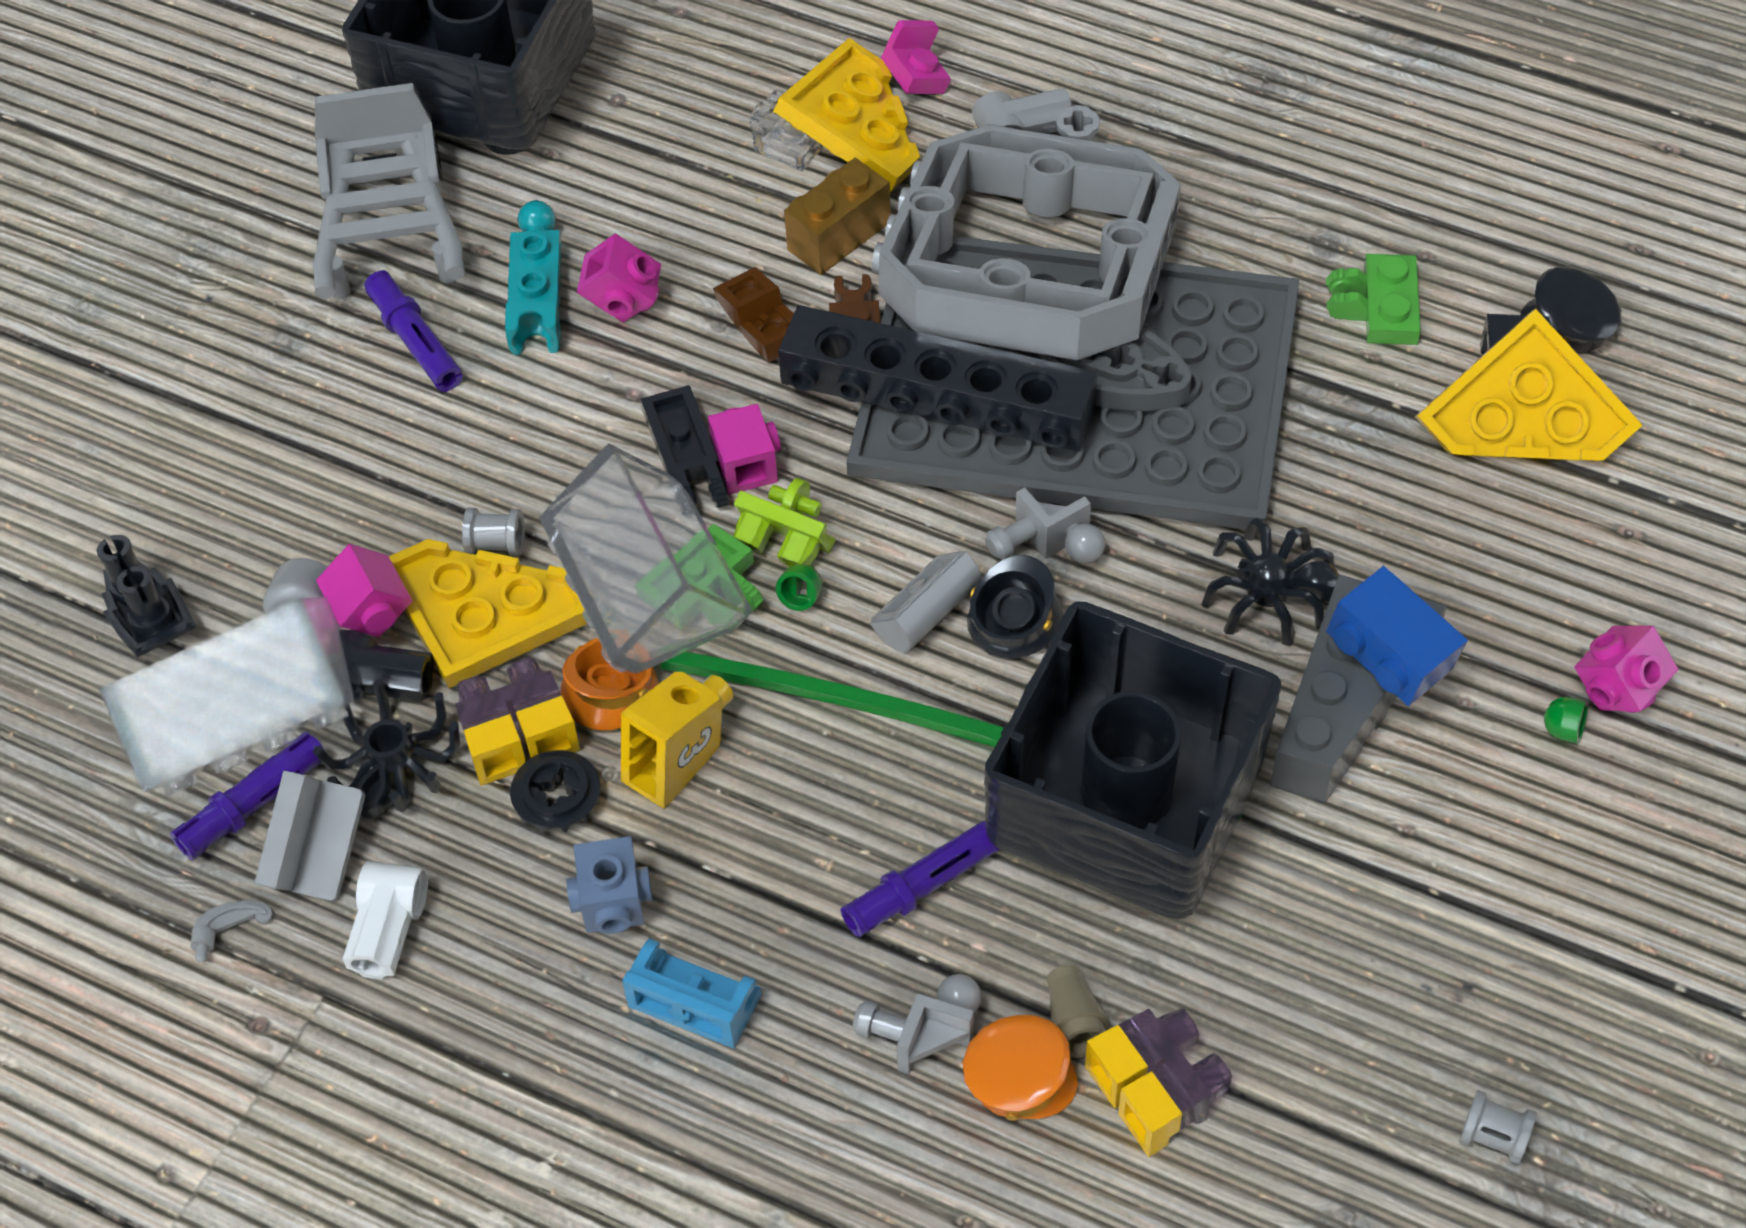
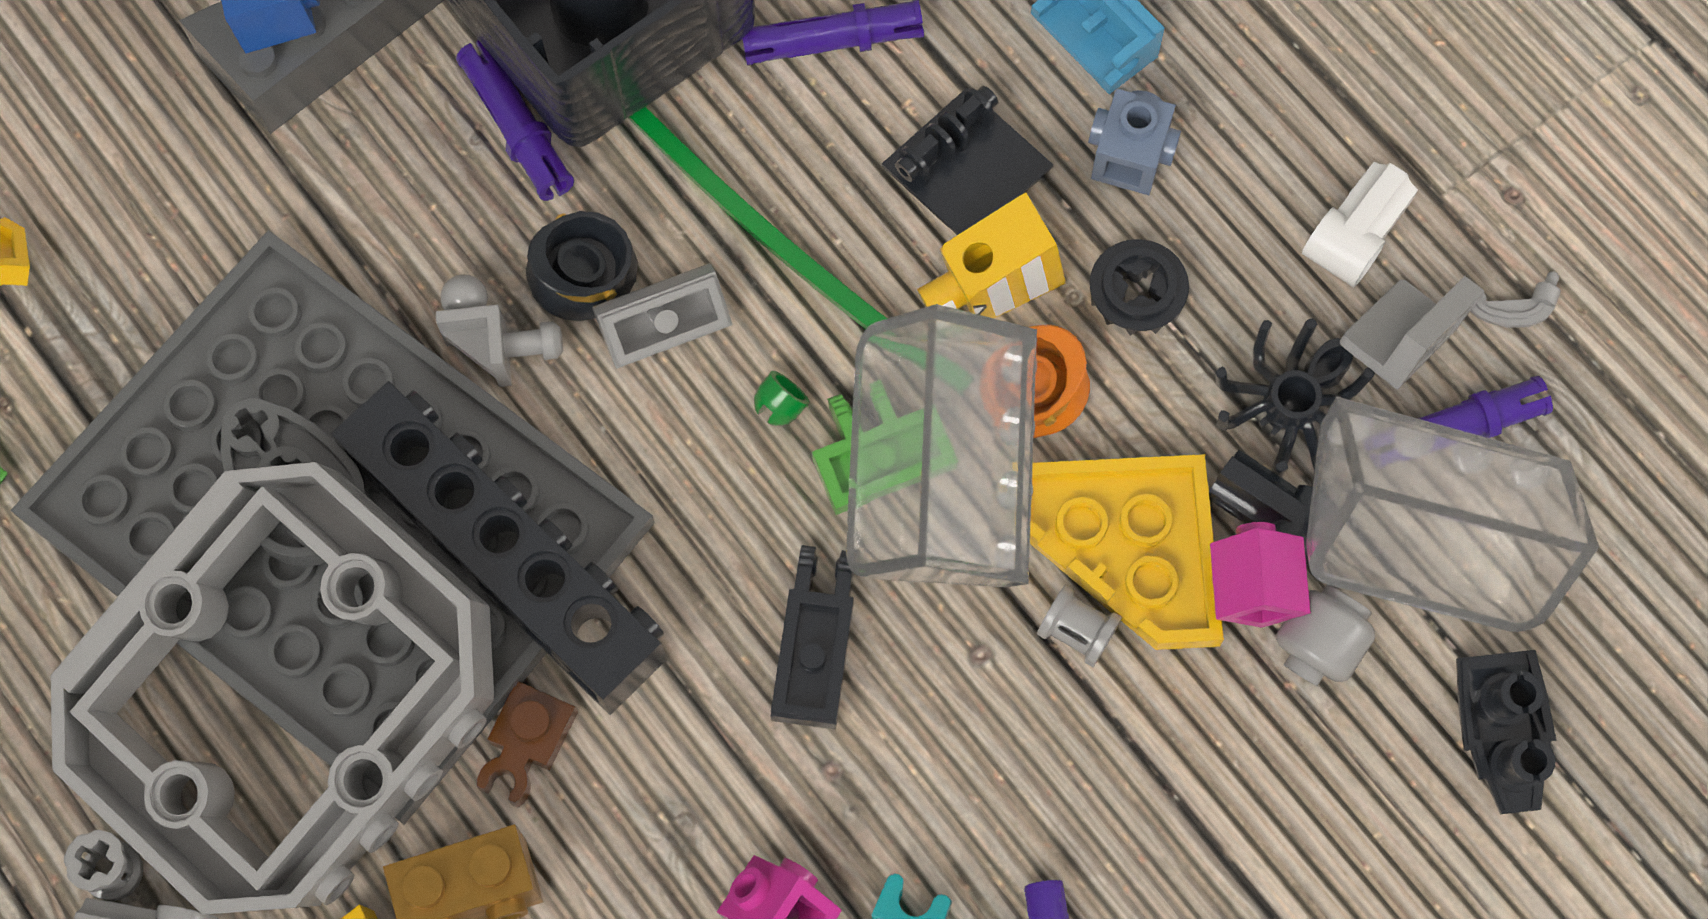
camera: 155 degrees left, 15 degrees up
hips [455,657,581,786] -> none
dark pink brick [708,403,781,495] -> none
reddish brown slope [713,267,794,363] -> none
lime hips [733,477,836,567] -> none
black animal [1201,518,1339,646] -> none
none -> black hinge [882,85,1054,235]

